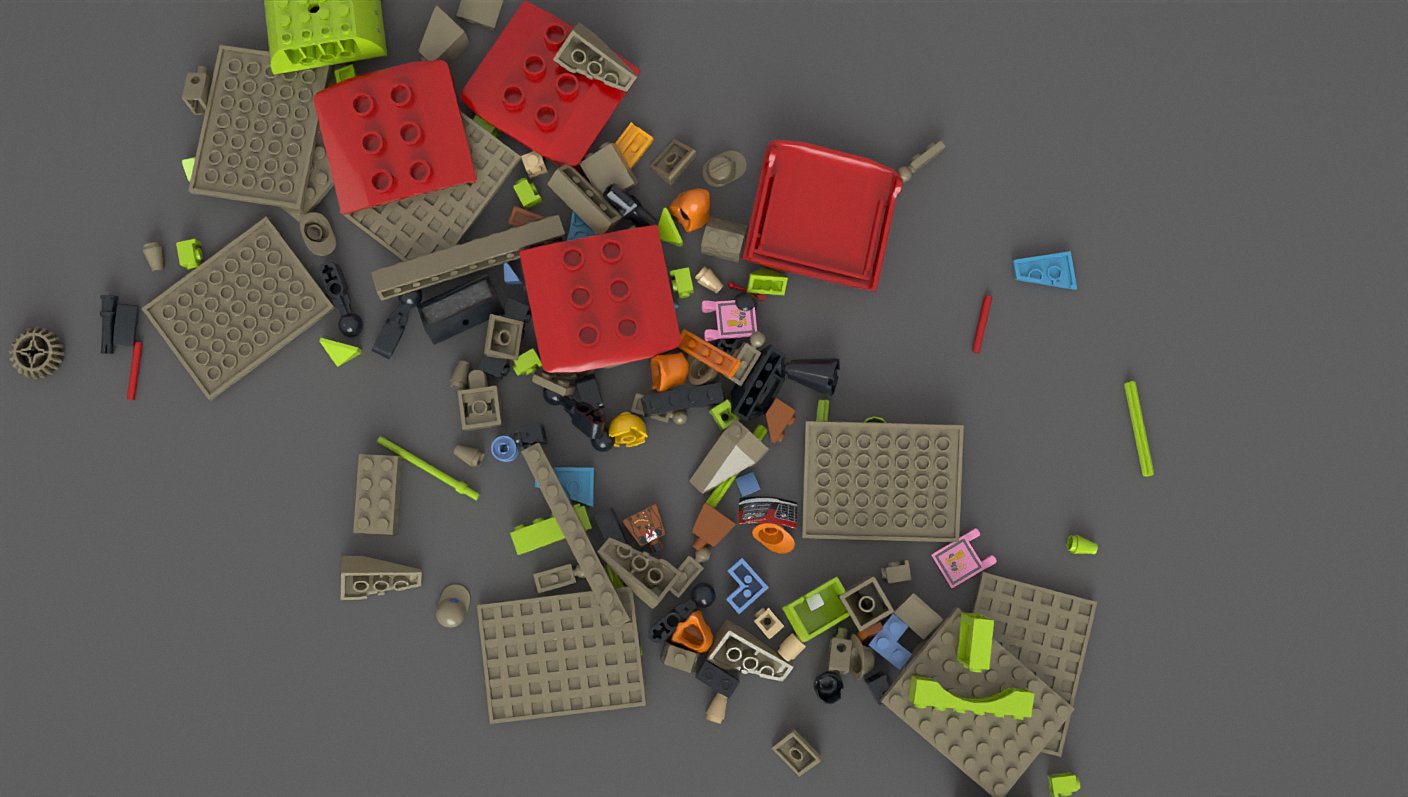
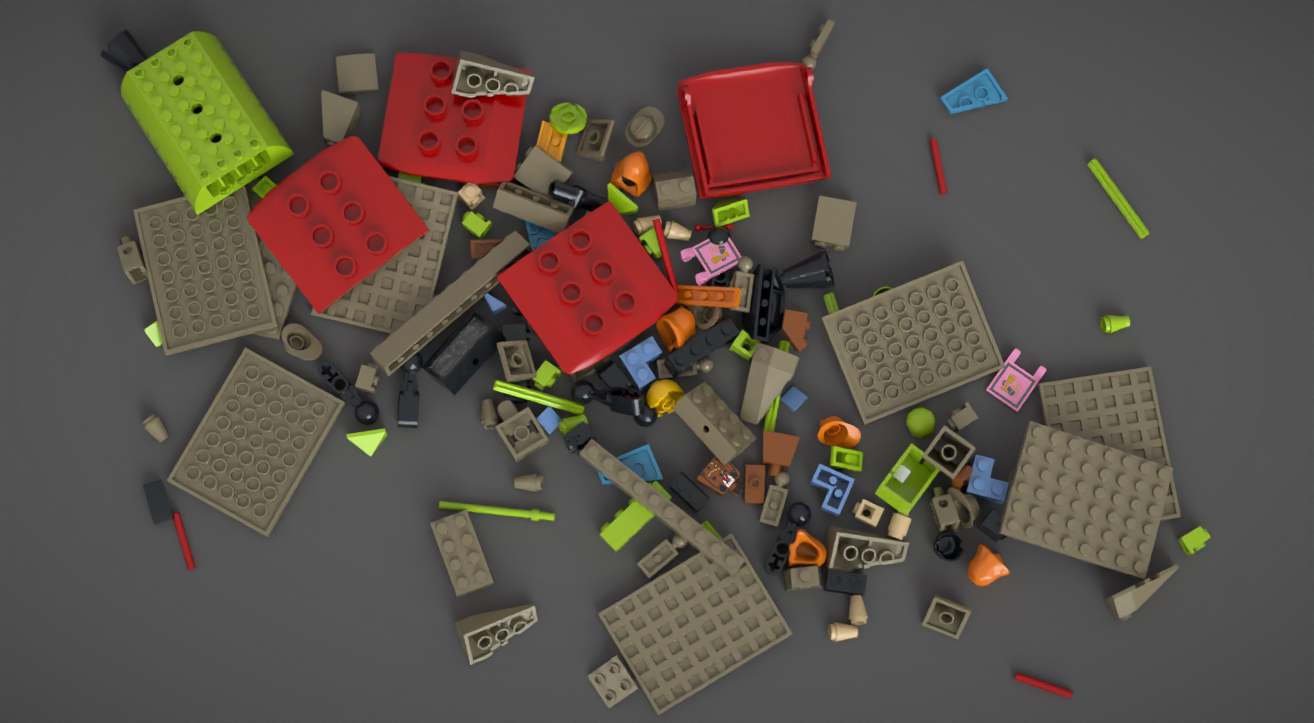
camera: 30 degrees left, 5 degrees down
dark tan gear [8,327,65,379] -> none
black pin [99,295,119,354] -> none
lime brick [176,239,203,270] -> none
dark tan cap [436,584,471,628] -> none
medium blue wheel [491,436,520,462] -> none
dark tan plate [532,371,576,396] -> none
dark tan wedge [597,537,682,609] -> none
sticker [738,496,797,528] -> none
dark tan slope [894,593,943,640] -> none
lime arch [908,676,1035,720] -> none
lime window [957,612,994,672] -> none
none -> dark tan brick [355,363,380,394]
none -> lime axle [493,380,584,415]
none -> medium blue slope [536,406,561,435]
none -> lime tile [549,102,587,134]
none -> lime cone [558,414,588,437]
none -> dark tan hinge [588,655,638,709]
none -> medium blue brick [619,336,662,391]
none -> tan cone [633,215,662,236]
none -> red bar [652,218,679,293]
none -> dark tan brick [673,381,756,466]
none -> dark orange plate [745,465,765,504]
none -> dark tan brick [810,195,857,252]
none -> tan cone [828,622,858,642]
none -> lime slope [830,446,863,472]
none -> lime hair [906,407,936,439]
none -> orange piece [967,544,1010,586]

